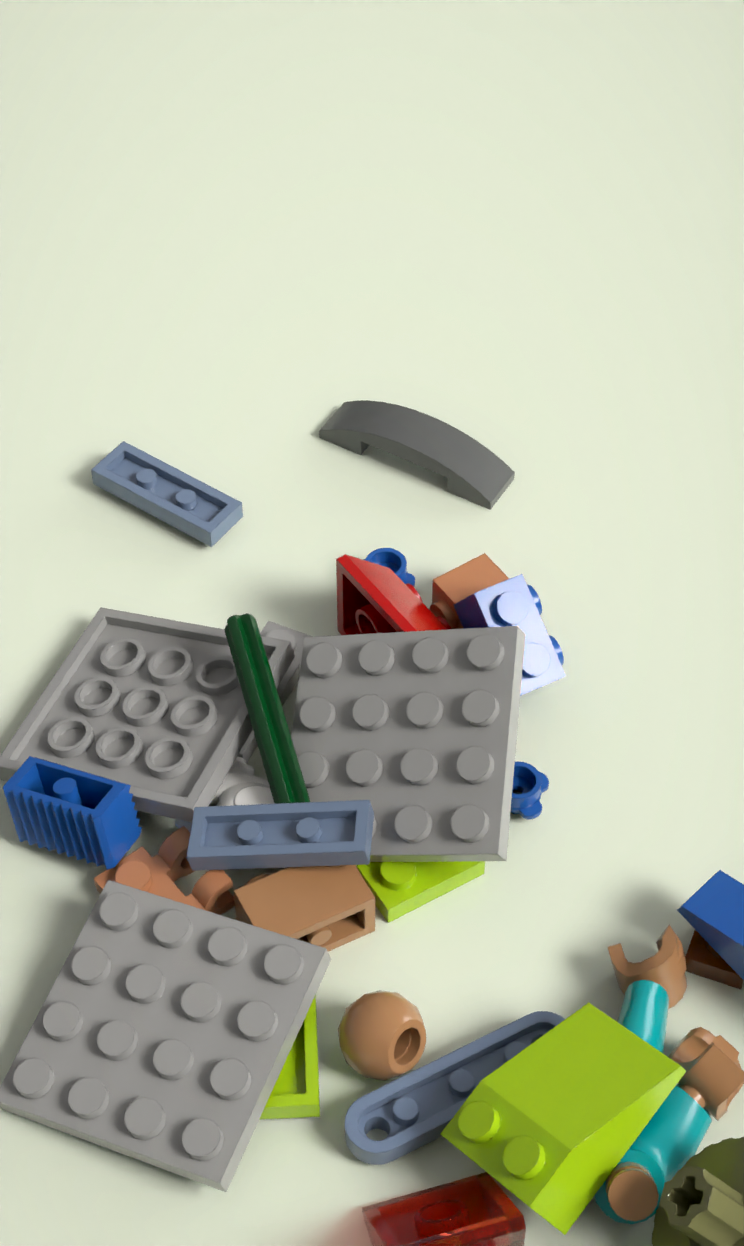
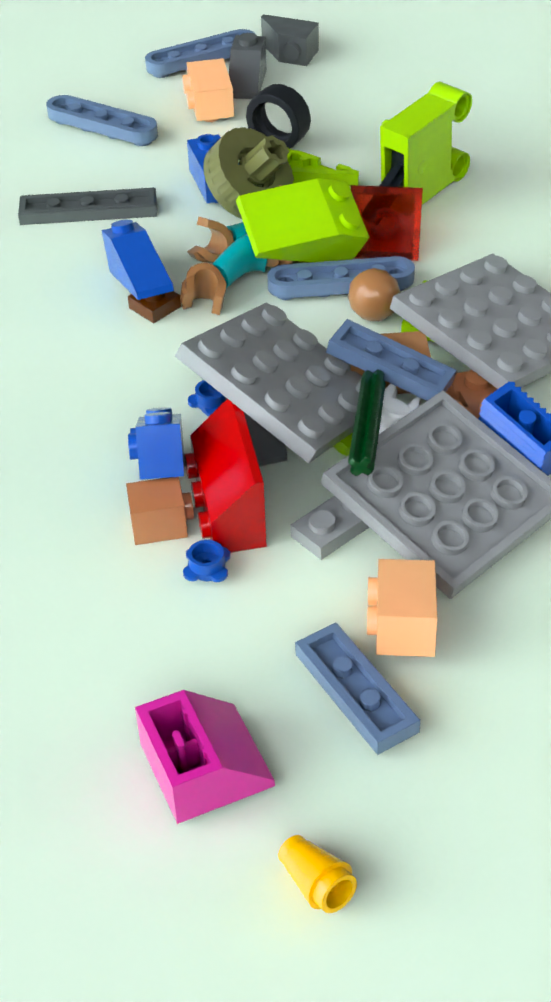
camera: 155 degrees left, 5 degrees down
dark grey slope [319,400,515,510] -> none
none -> dark pink slope [135,690,275,824]
none -> yellow cone [278,835,357,913]
none -> light nougat brick [367,559,437,657]

